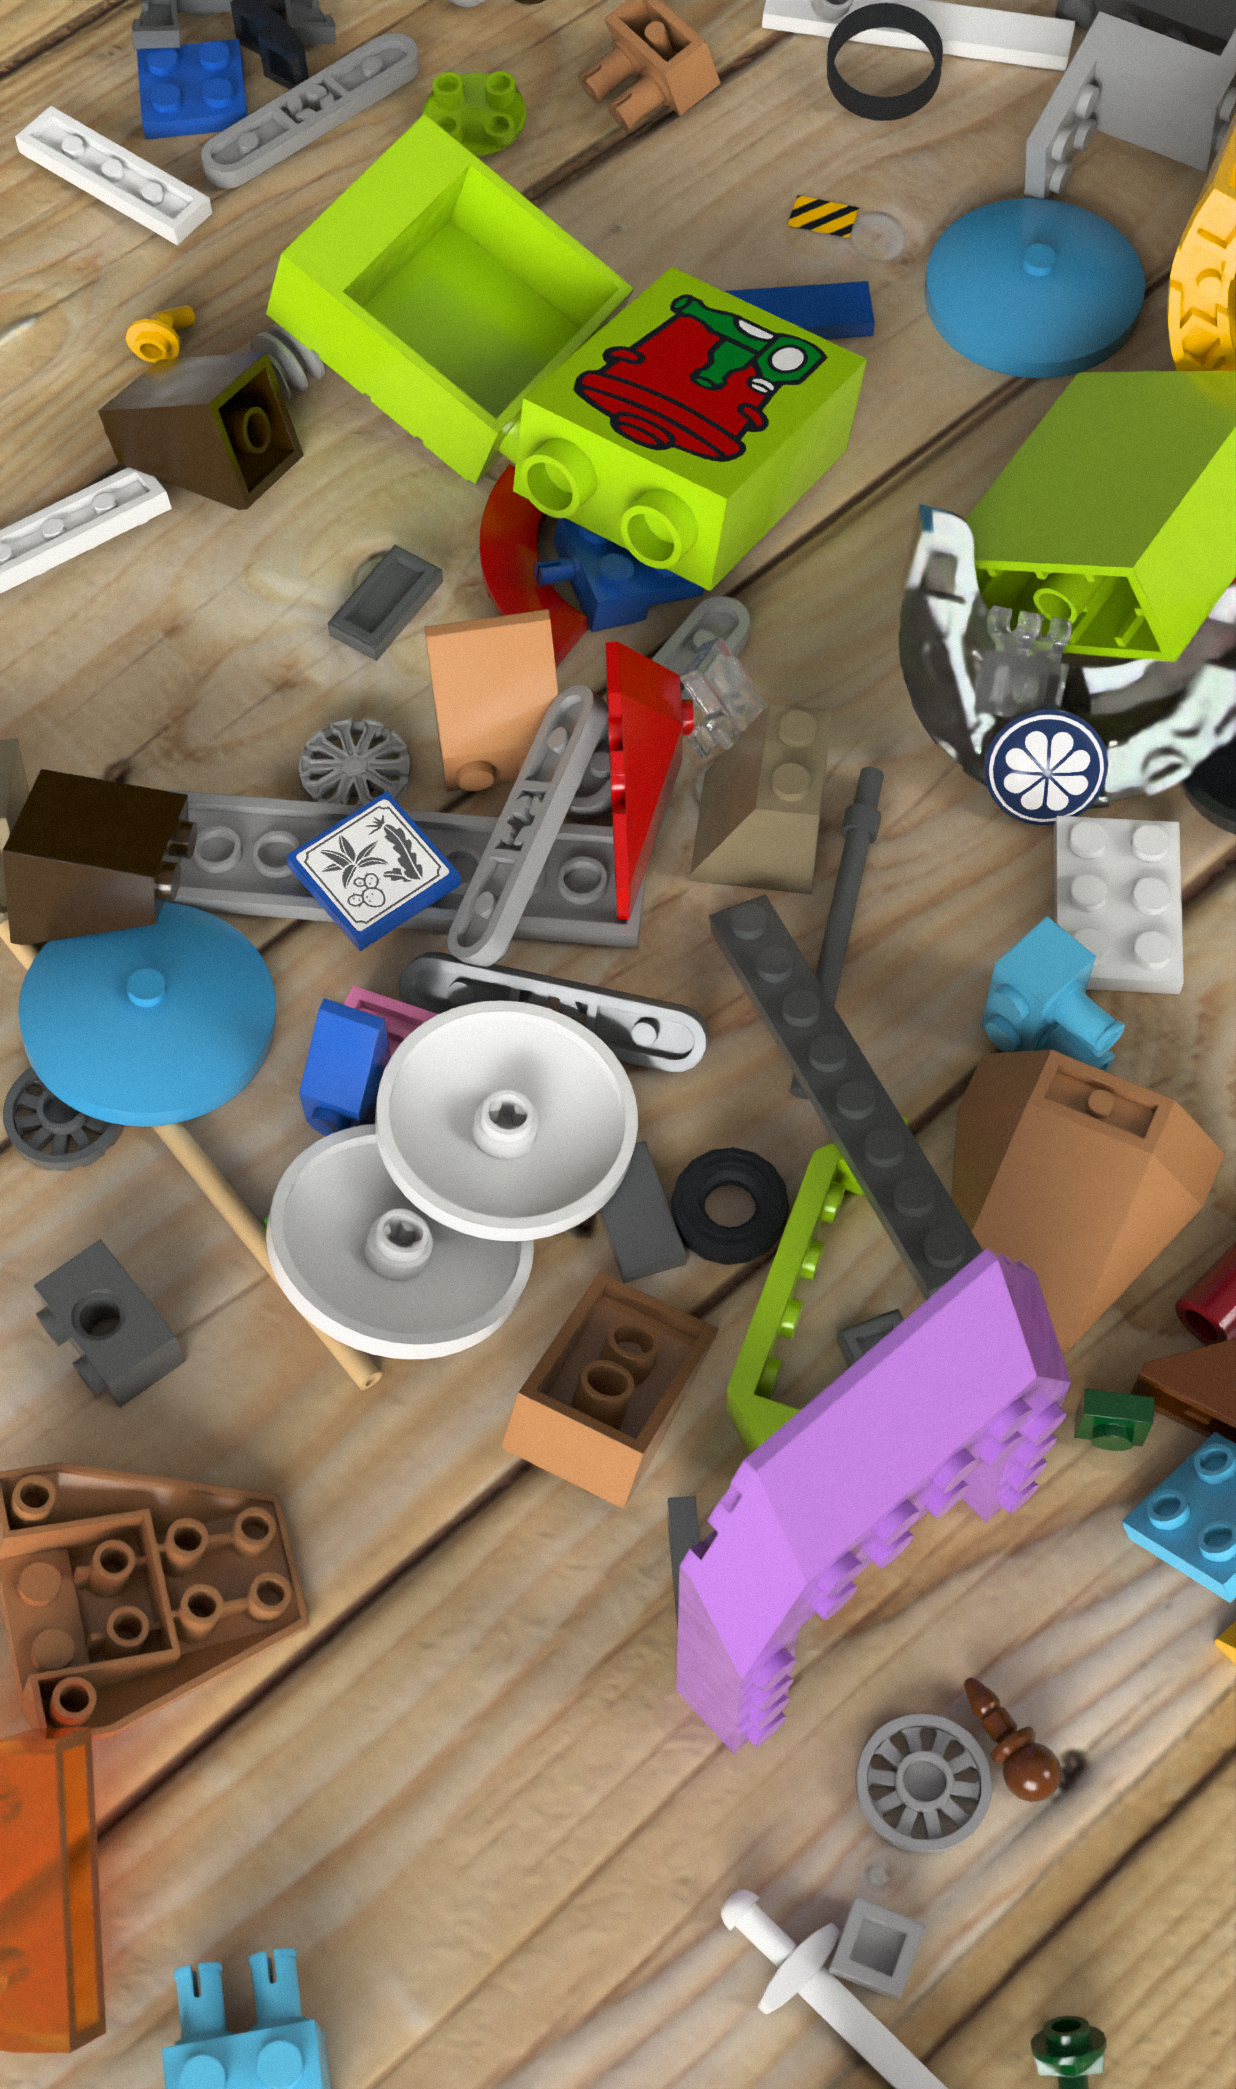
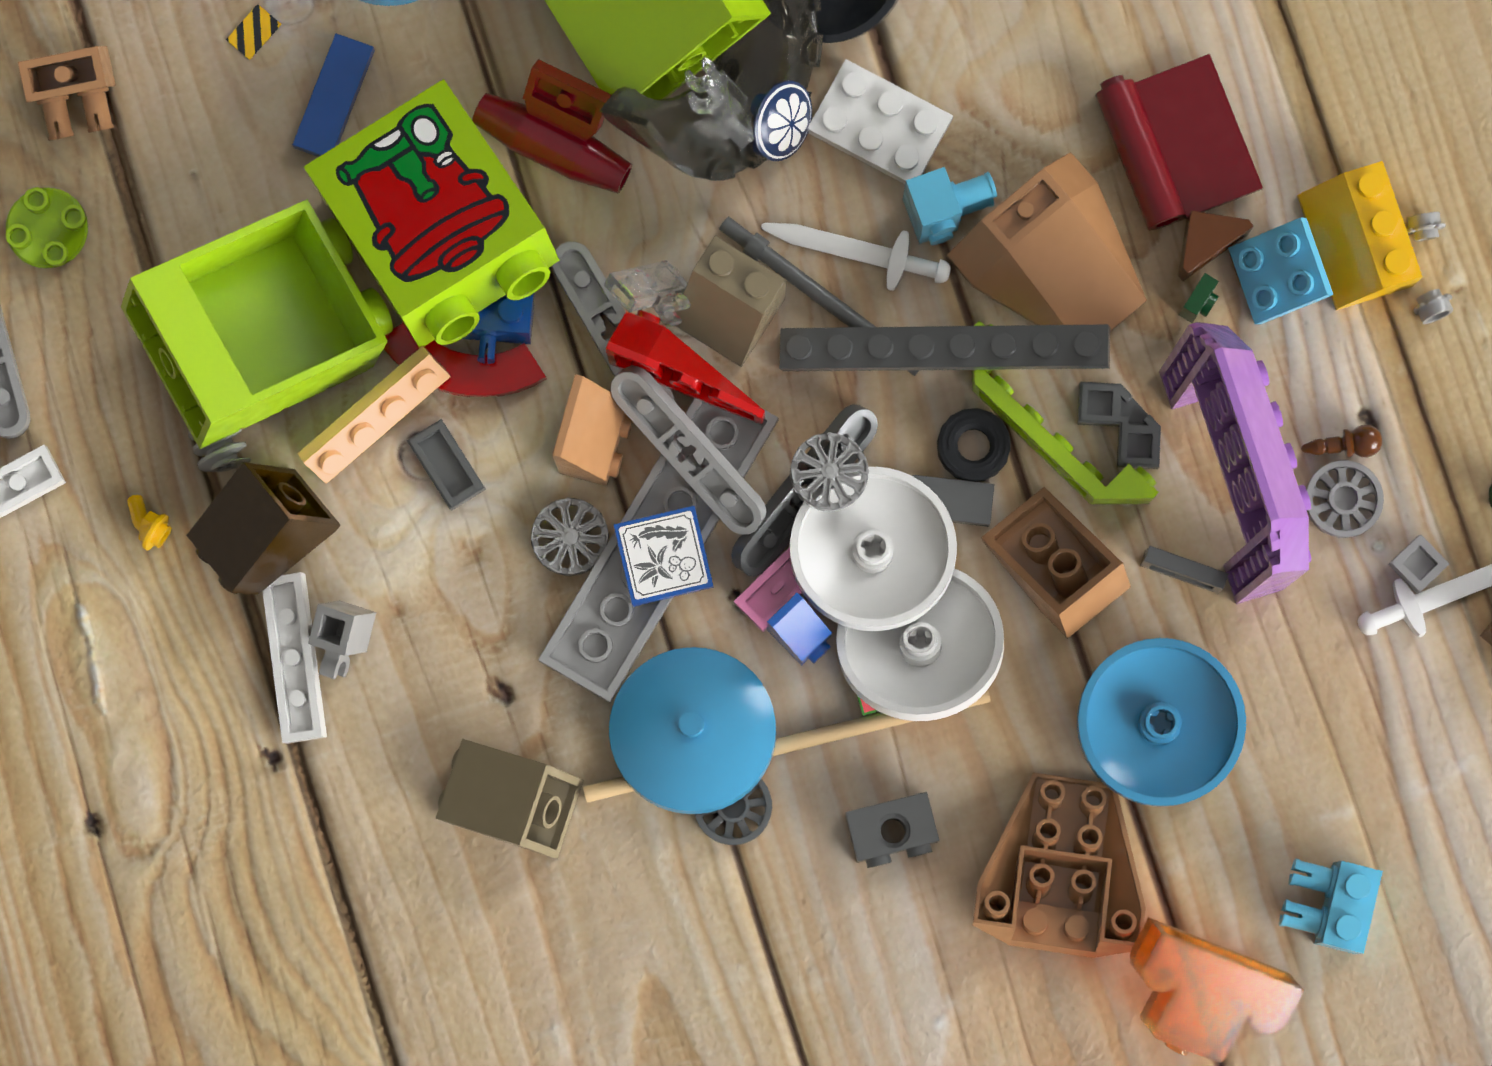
camera: 65 degrees left, 20 degrees up
dark brown slope [2,769,197,945] -> none
none -> light nougat plate [297,346,451,483]
none -> light grey brick [308,601,376,679]
none -> dark red plate [472,59,632,194]
none -> white sword [761,223,951,291]
none -> light grey wheel [790,432,869,511]
none -> dark azure dish [1077,638,1246,806]

